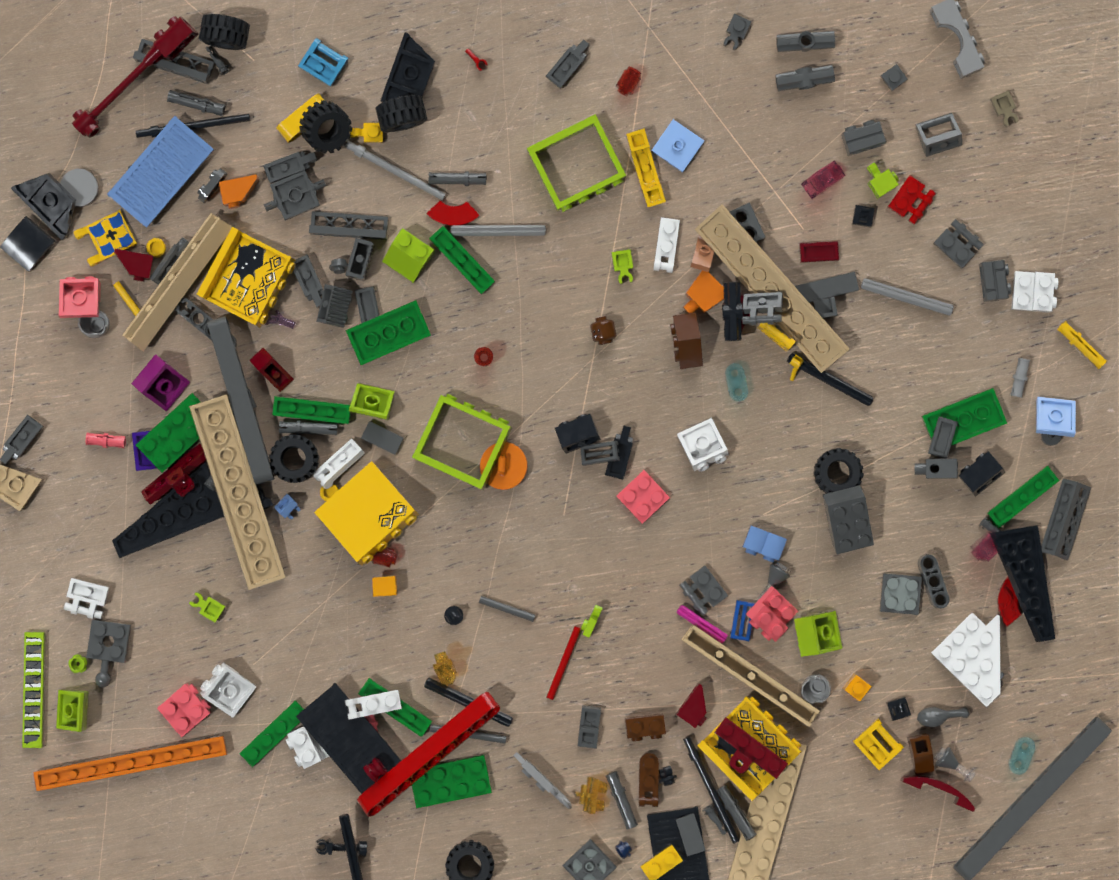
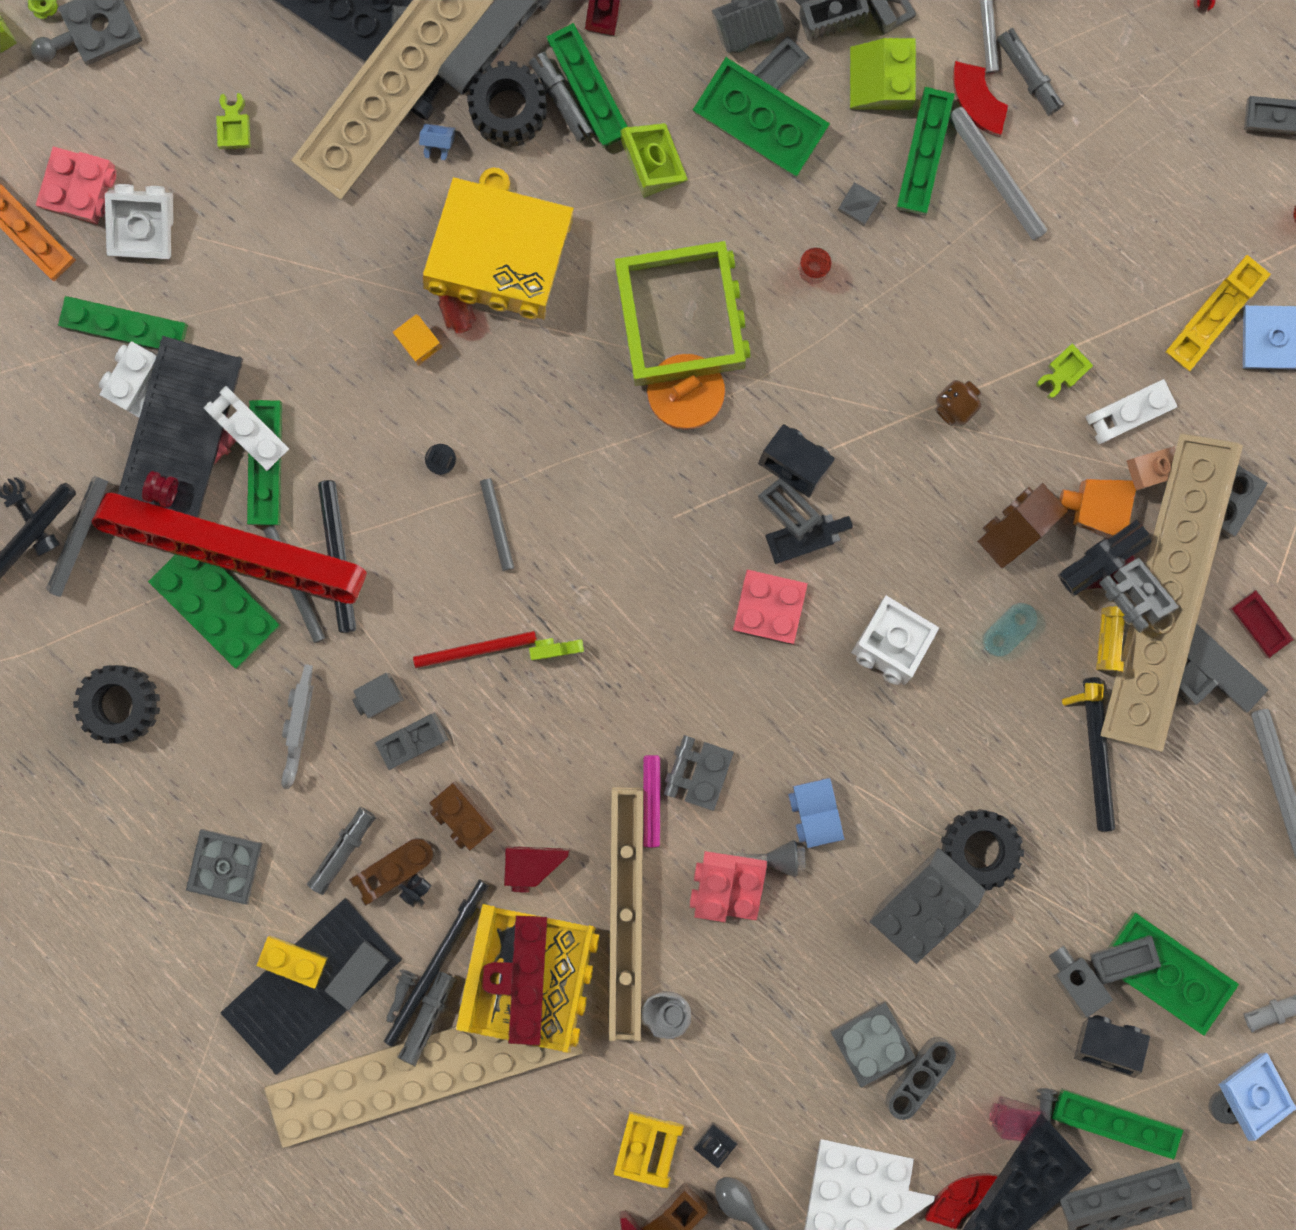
camera: 65 degrees right, 0 degrees up
white plate [313,439,365,489] -> none
dark grey tile [361,421,404,455] -> none
clear yellow hips [433,651,457,686] -> none
lime window [527,114,626,212] -> none
clear yellow hips [575,777,608,814] -> none
dark blue plate [615,841,632,859] -> none
blue tile [730,600,755,641] -> none
lime slope [794,611,842,657] -> none
light orange brick [842,674,872,702] -> none
none -> dark grey tile [46,476,108,597]
none -> dark grey brick [352,673,404,718]
none -> dark grey tile [838,182,881,226]

